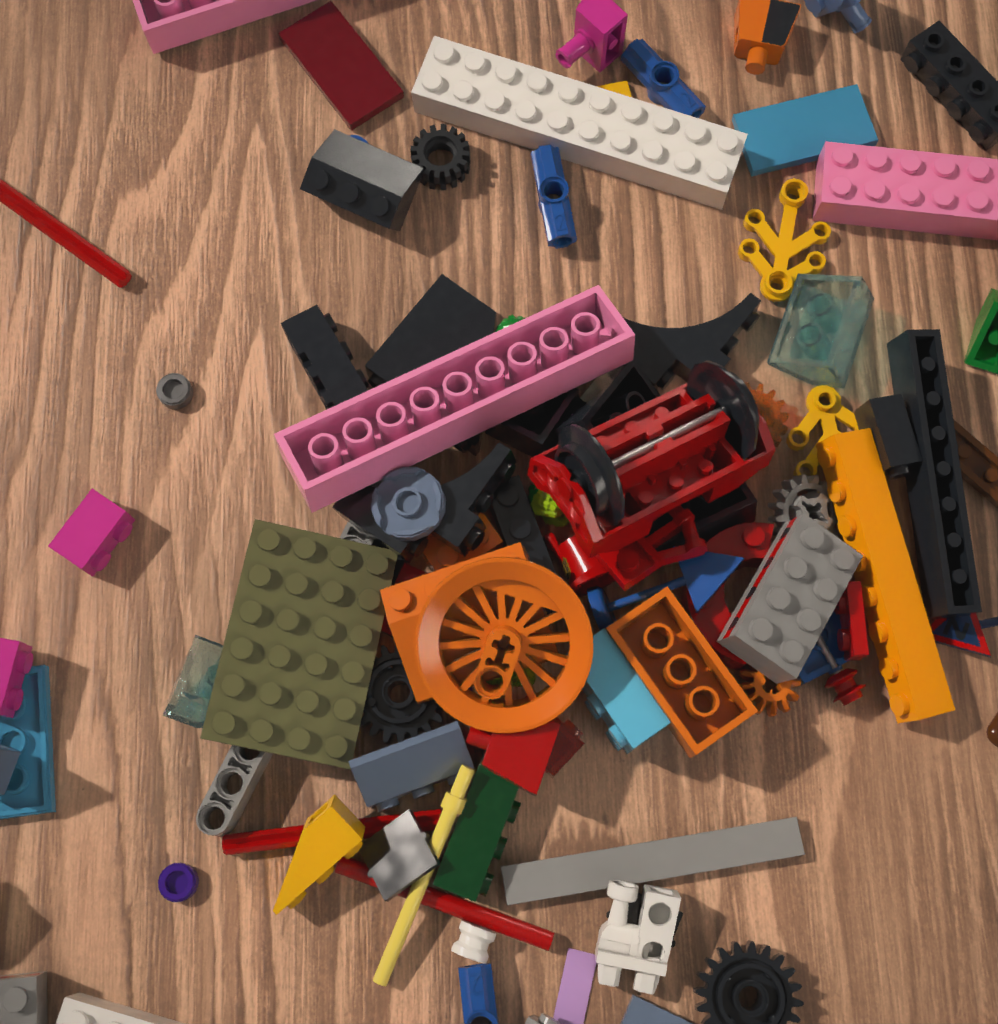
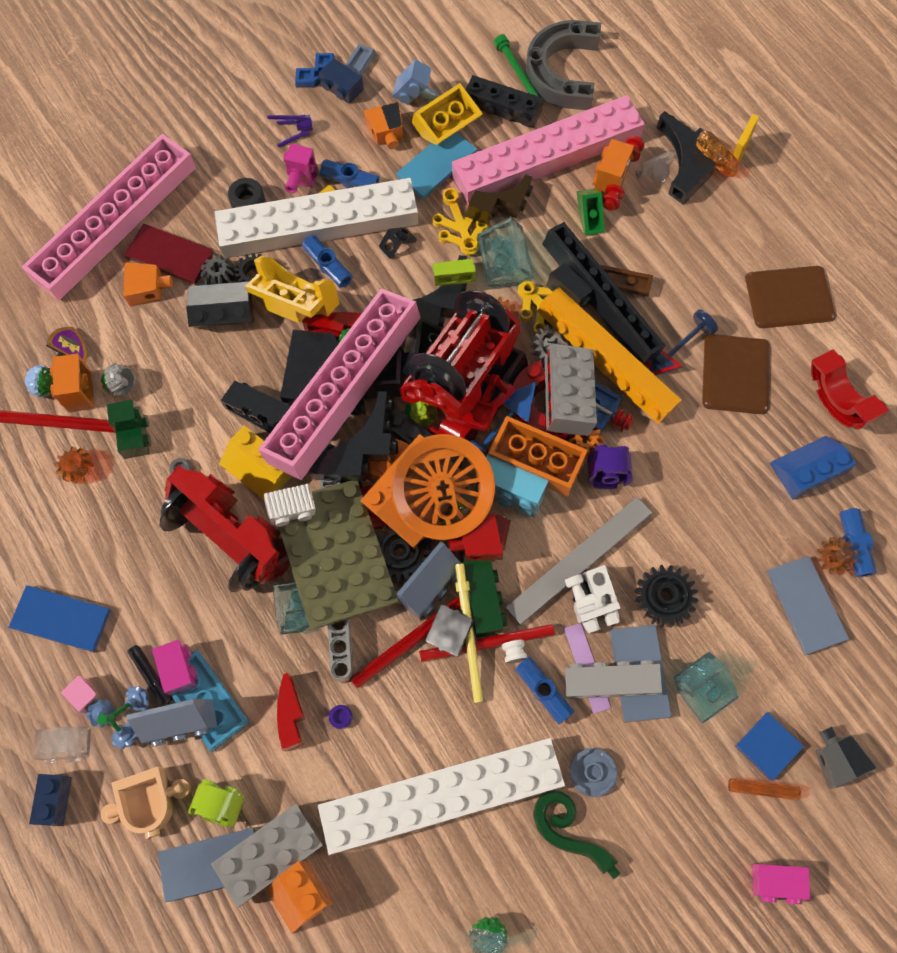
camera: 30 degrees left, 5 degrees down
dark pink brick [48,489,135,577] -> none
yellow slope [273,794,365,915] -> none
sand blue tile [371,467,446,541] -> none
red plate [834,581,869,661] -> none
none -> piece [25,365,53,399]
none -> shield [46,327,87,363]
none -> orange brick [50,353,94,413]
none -> clear orange gear [54,446,94,484]
none -> light grey piece [101,363,136,396]
none -> dark green brick [107,399,152,459]
none -> orange torso [123,262,173,306]
none -> red piece [159,465,290,592]
none -> dark grey gear [201,255,236,285]
none -> yellow slope [219,425,292,501]
none -> black tyre [228,178,266,208]
none -> yellow piece [245,256,340,323]
none -> white brick [264,484,316,527]
none -> red slope [277,672,305,752]
none -> red slope [302,312,362,340]
none -> black bracket [379,227,417,259]
none -> yellow slope [412,83,483,145]
none -> lime panel [432,259,476,286]
none -> dark brown arch [466,174,534,225]
none -> dark purple brick [587,445,633,489]

